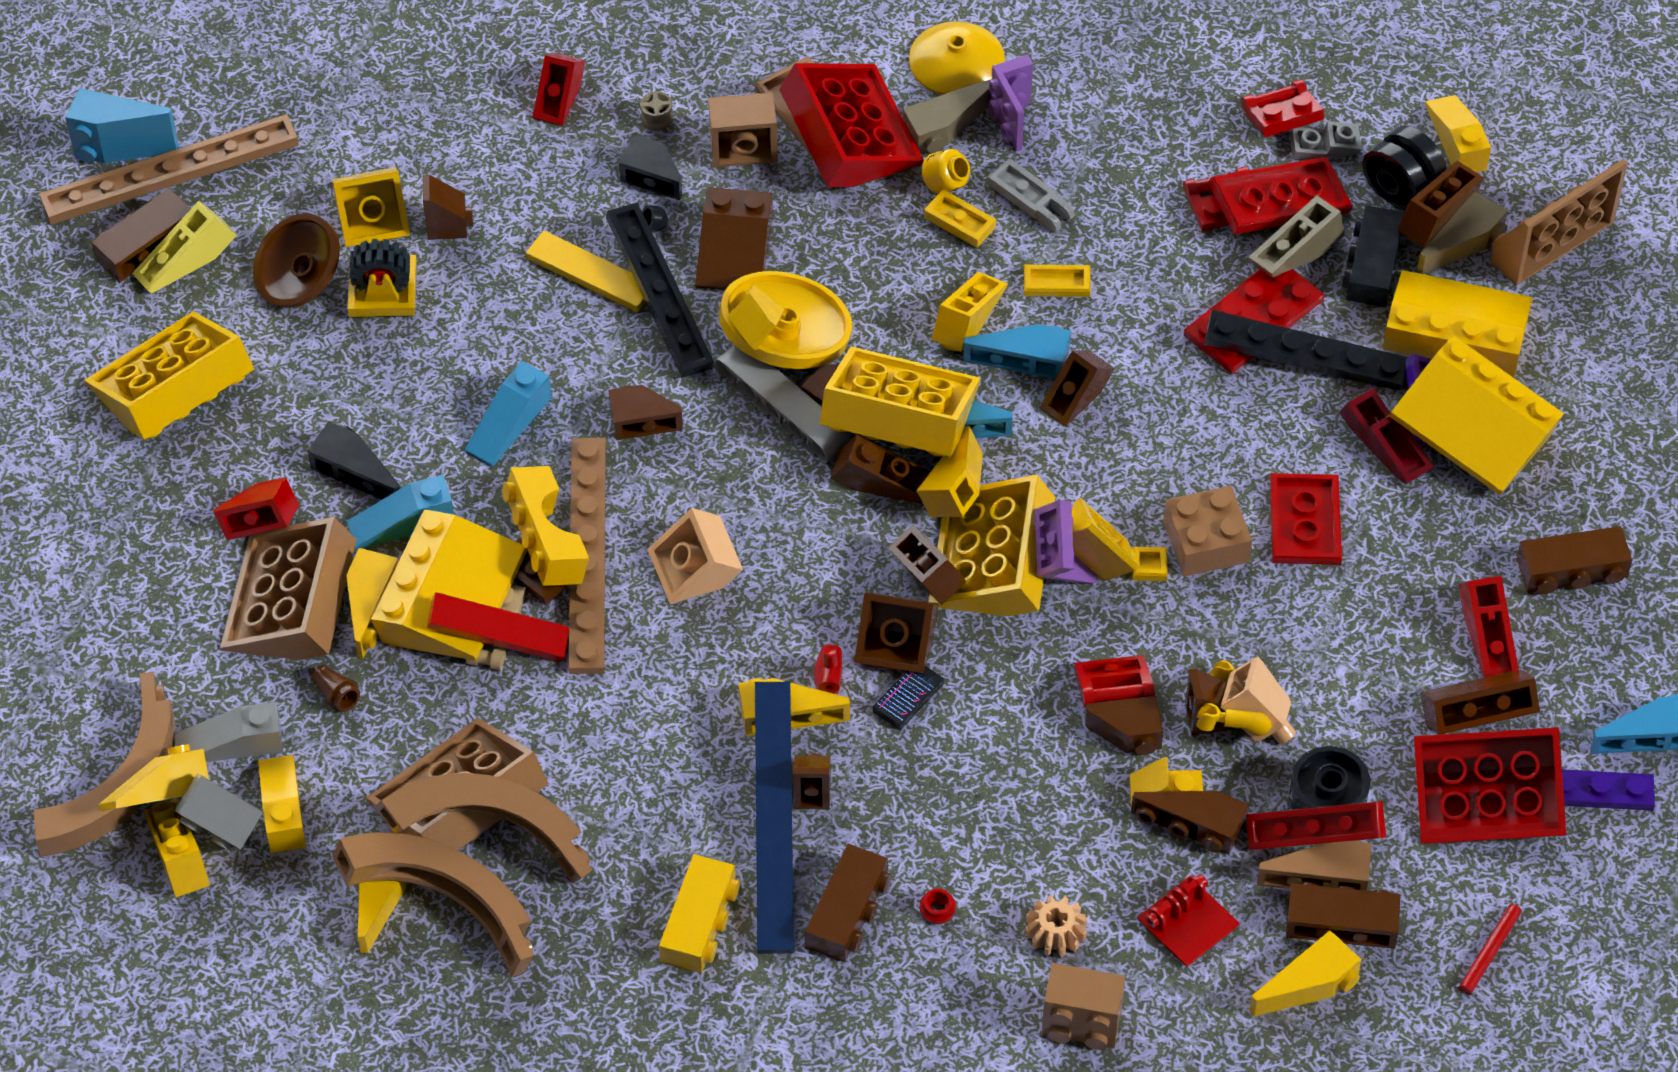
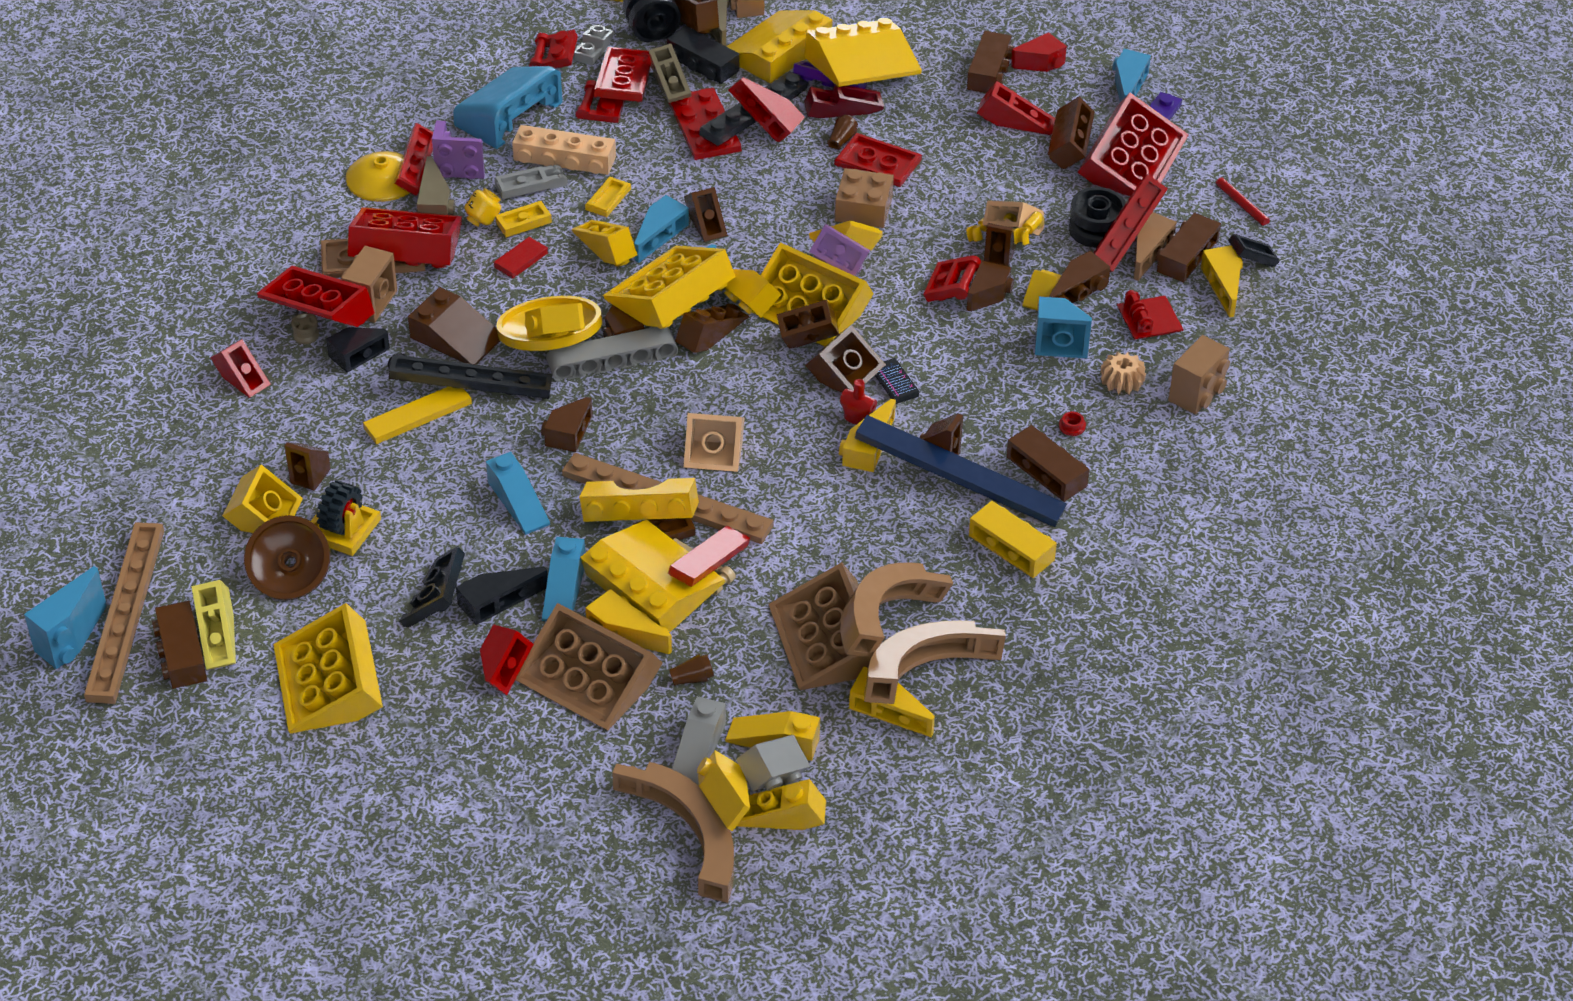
camera: 65 degrees left, 10 degrees down
none -> red slope [256,265,375,327]
none -> red tile [394,123,433,196]
none -> black wing [399,546,465,627]
none -> dark azure windscreen [453,66,563,149]
none -> red tile [494,236,548,279]
none -> light nougat brick [512,125,616,175]
none -> red slope [728,77,805,142]
none -> reddish brown cone [827,115,858,150]
none -> red slope [1011,32,1067,72]
none -> dark azure slope [1035,297,1092,358]
none -> black tile [1228,234,1280,267]

